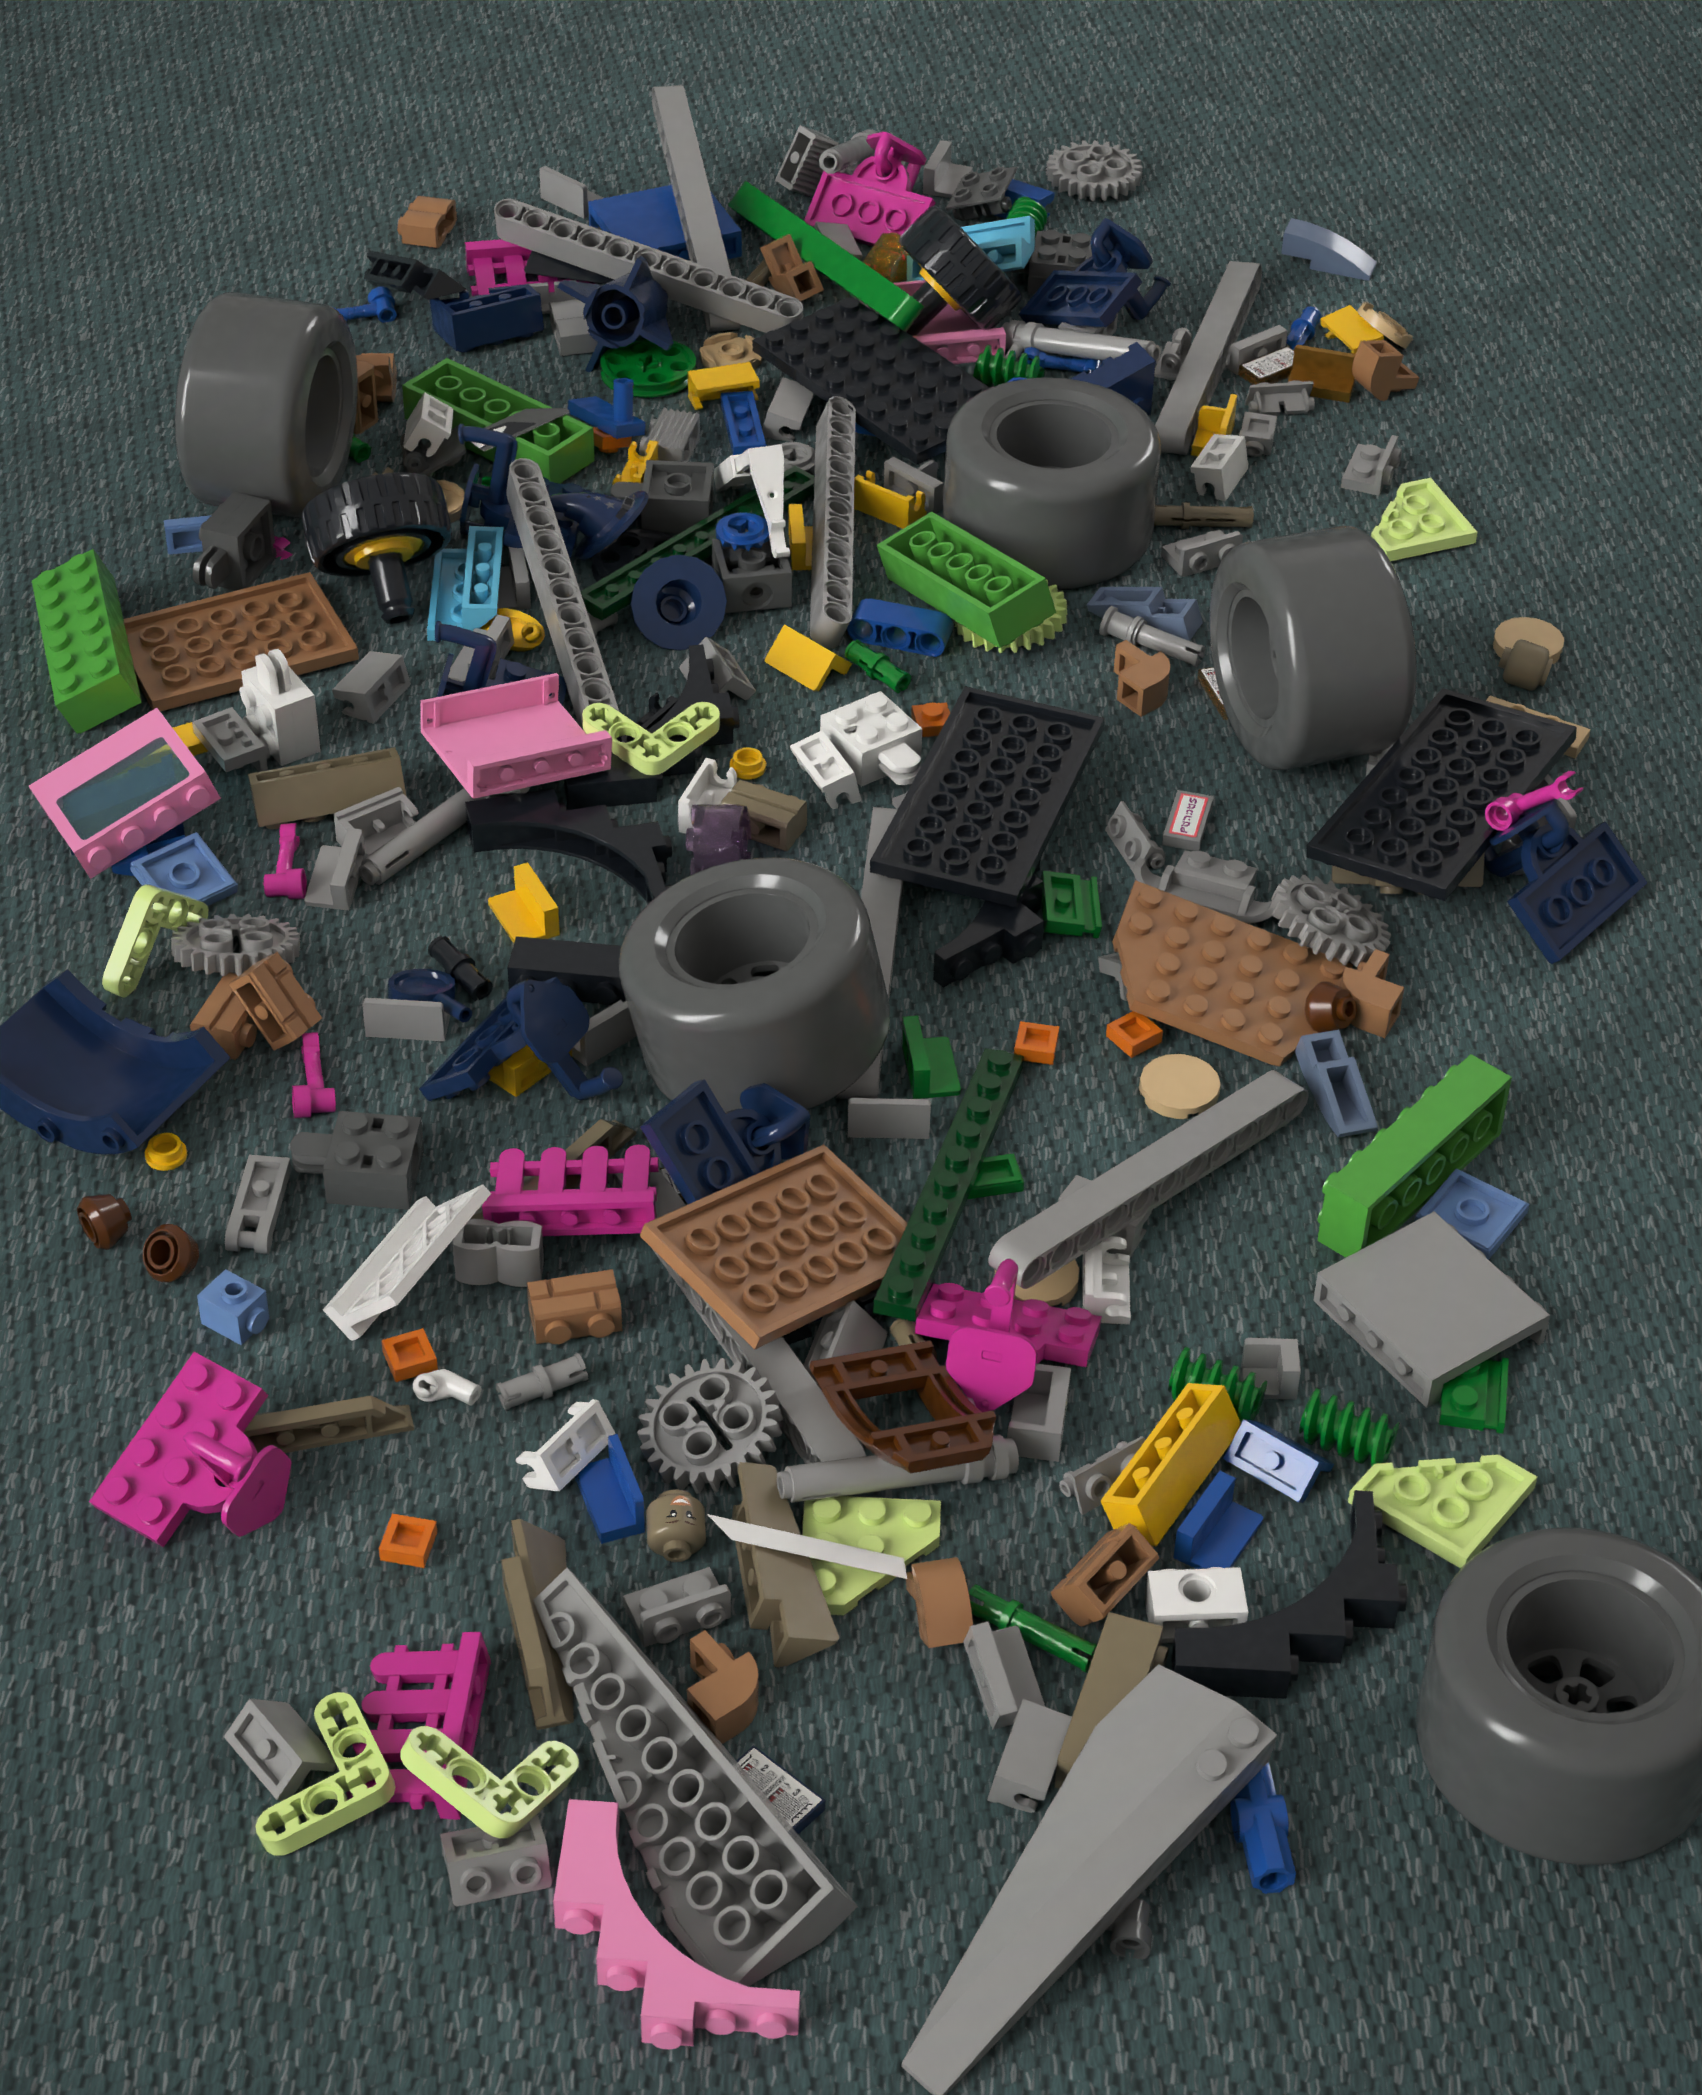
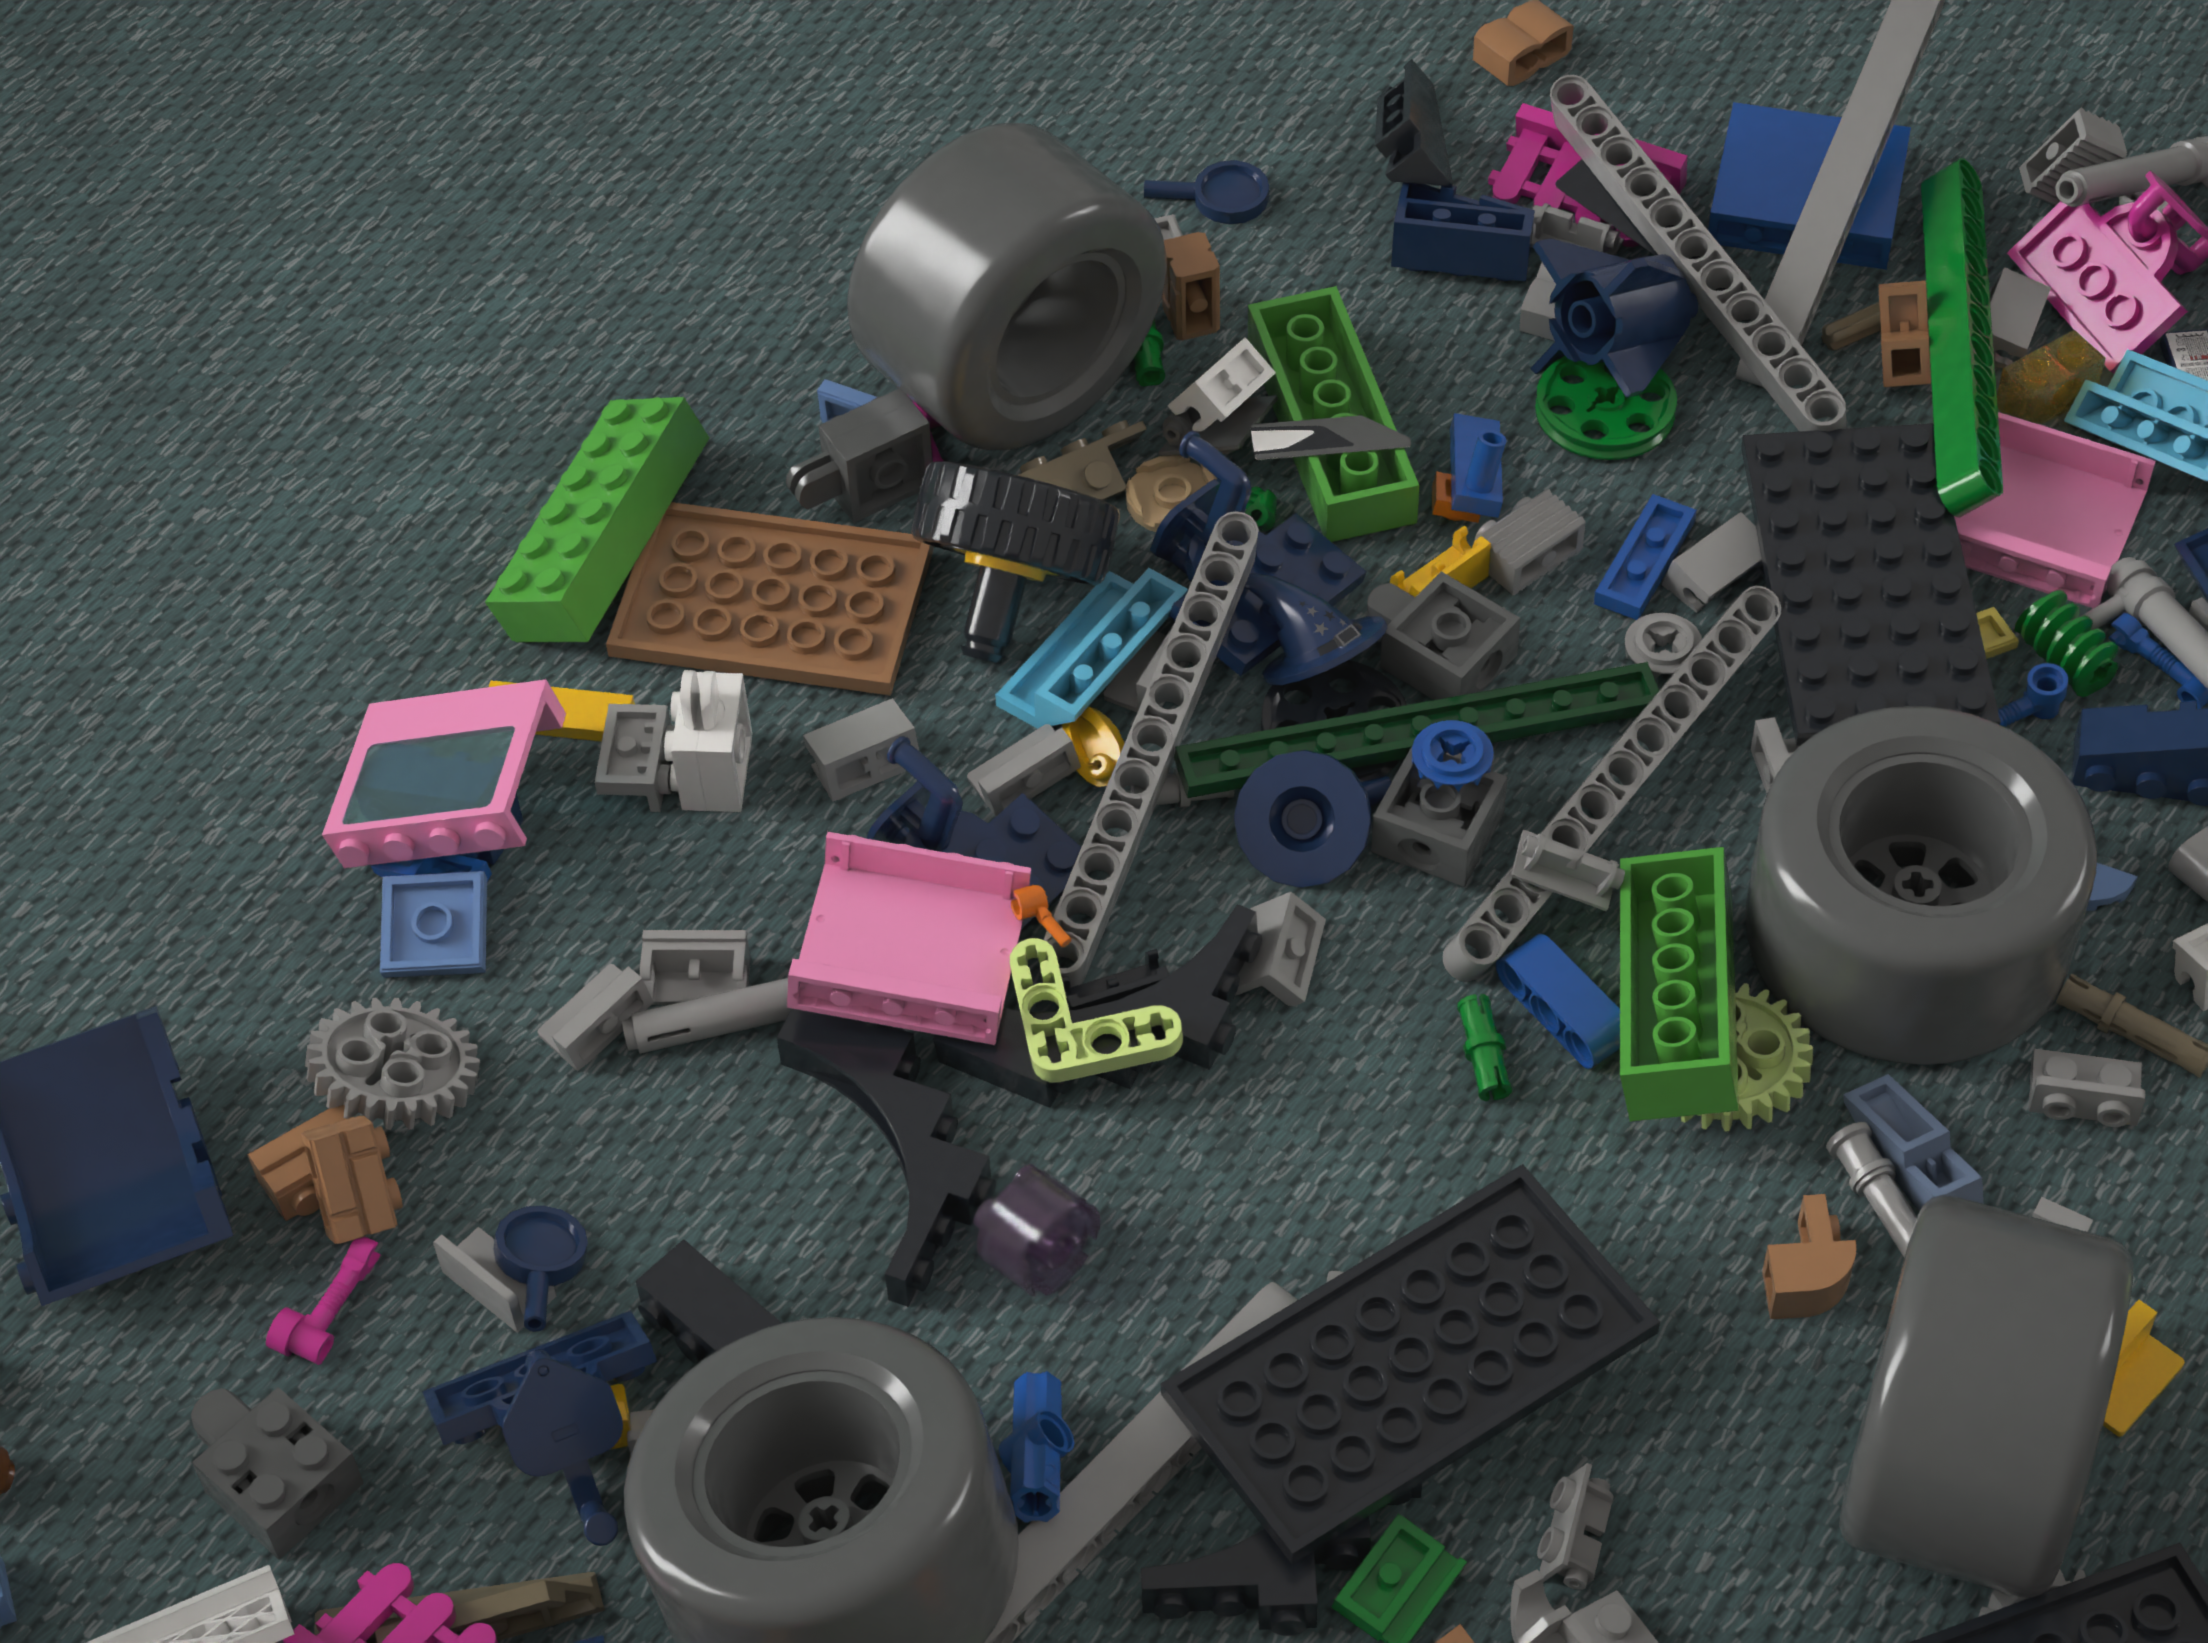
camera: 40 degrees right, 10 degrees up
yellowish green beam [102,884,208,998] -> none
yellow plate [145,1133,187,1171] -> none
light grey plate [225,1155,292,1254] -> none
dark tan brick [248,747,407,829] -> none
dark pink brick [264,823,307,899] -> none
blue brick [335,287,396,323] -> none
medium nougat brick [356,353,397,402] -> none
black pin [428,936,493,1001] -> none
yellow panel [488,862,560,943] -> none
light grey panel [539,166,603,218] -> none
white hinge [678,758,737,840] -> none
yellow hinge [688,362,760,410] -> none
tan tile [700,332,763,370] -> none
white hinge [714,444,790,558] -> none
dark tan brick [720,779,807,851] -> none
yellow plate [729,747,766,780] -> none
yellow panel [765,624,852,692] -> none
yellow panel [788,504,813,570] -> none
white hinge [790,730,861,809] -> none
white brick [820,691,922,787] -> none
yellow hinge [854,470,927,529] -> none
black wheel [899,206,1022,336] -> none
orange plate [911,702,950,737] -> none
tile [1162,790,1214,851] -> none
none -> orange hand [1011,885,1072,948]
none -> light grey hinge [1511,830,1625,911]

